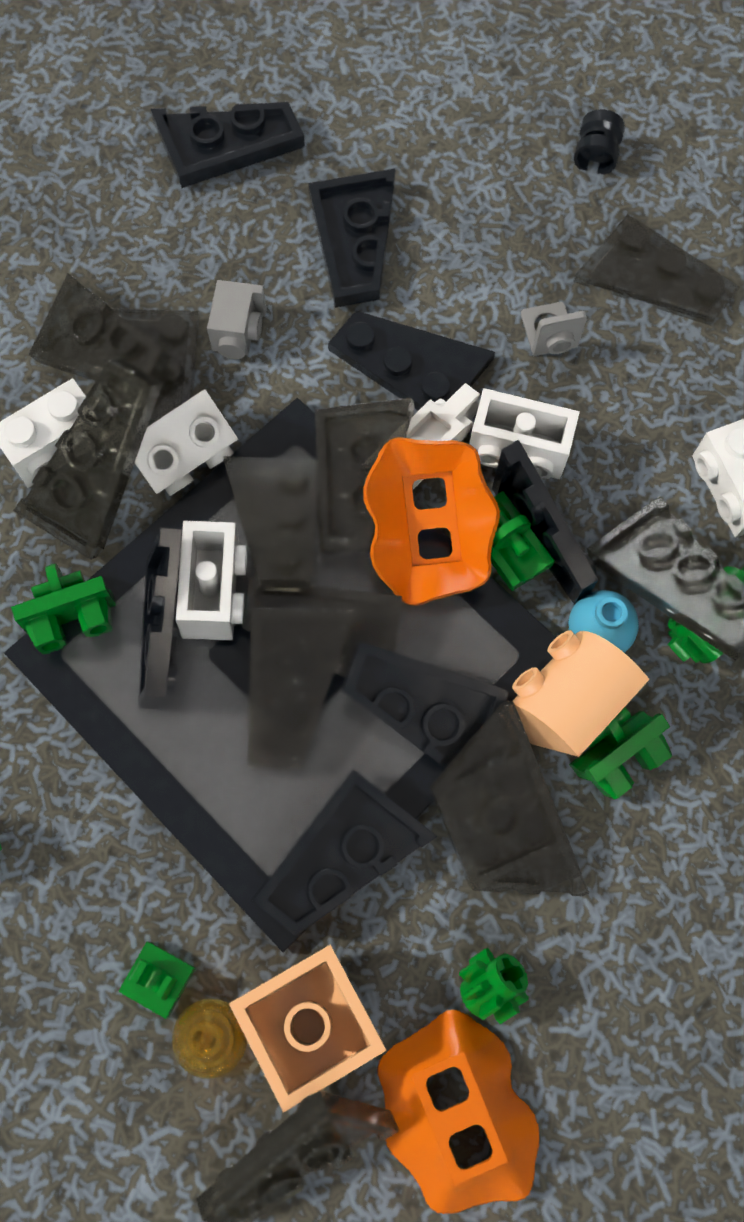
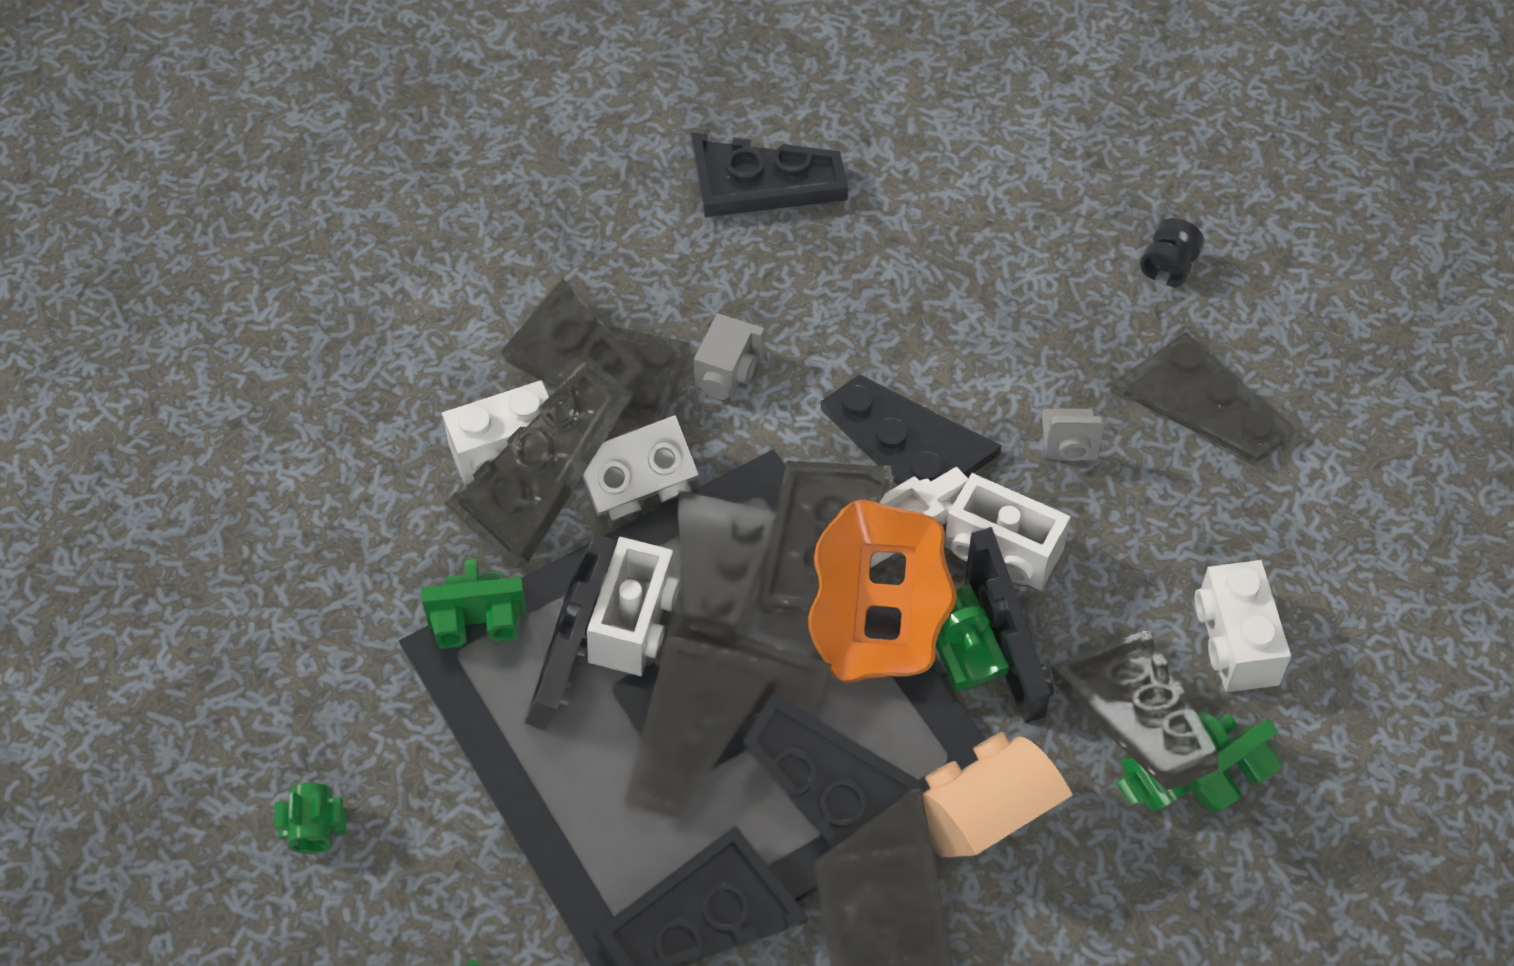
camera: 15 degrees right, 15 degrees down
black wing [308,168,396,308] -> none
medium azure brick [568,590,639,653] -> none
green hips [569,707,672,799] -> none

